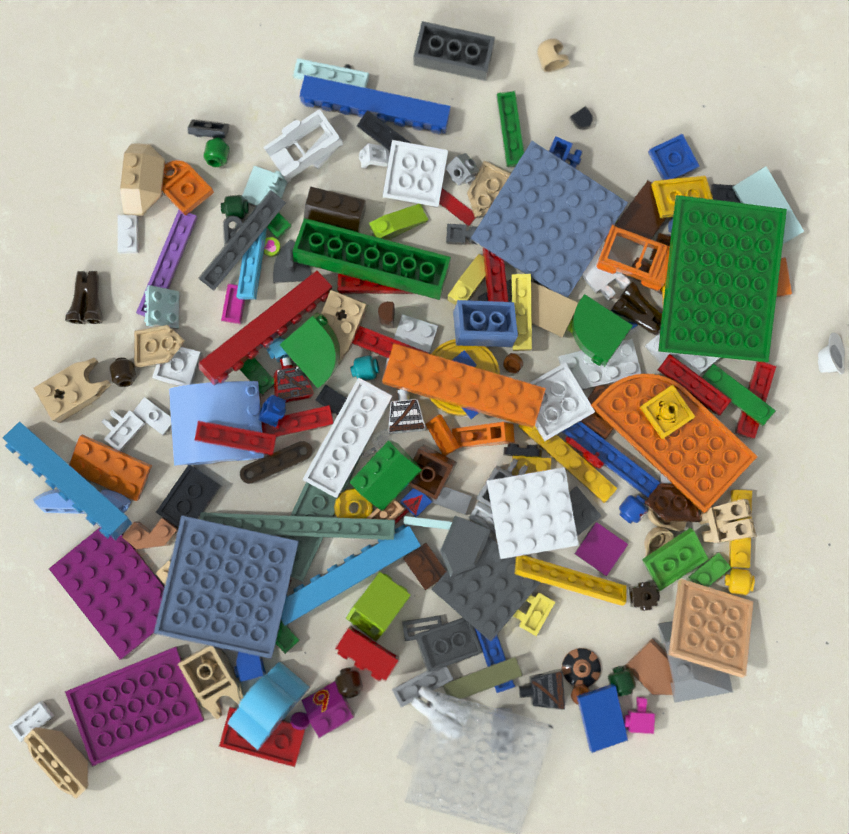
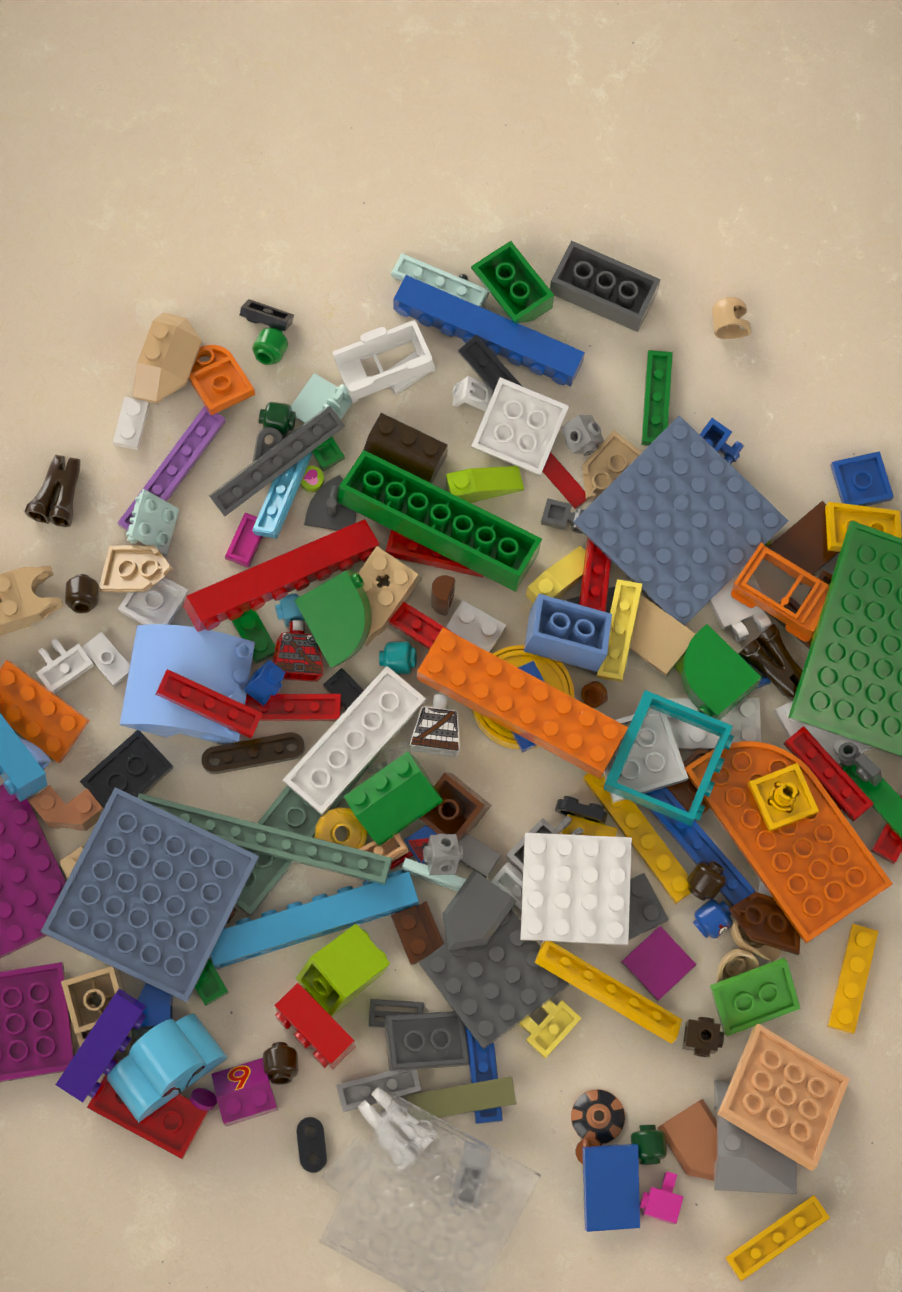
camera: 10 degrees right, 10 degrees down
orange plate [425,414,460,456] -> none
orange slope [452,422,515,448] -> none
torso [519,669,565,710] -> none
red piece [565,436,604,468] -> none
black tile [570,106,593,130] -> none
bright green plate [688,553,731,587] -> none
tan hips [699,499,757,543] -> none
yellow head [724,568,755,595] -> none
none -> dark purple brick [55,988,146,1103]
none -> black plate [296,1117,327,1173]
none -> light grey brick [423,834,463,876]
none -> green slope [471,241,554,324]
none -> teal window [603,690,734,826]
none -> dark brown head [687,860,727,901]
none -> yellow plate [724,1195,830,1281]
none -> dark grey plate [838,742,882,787]

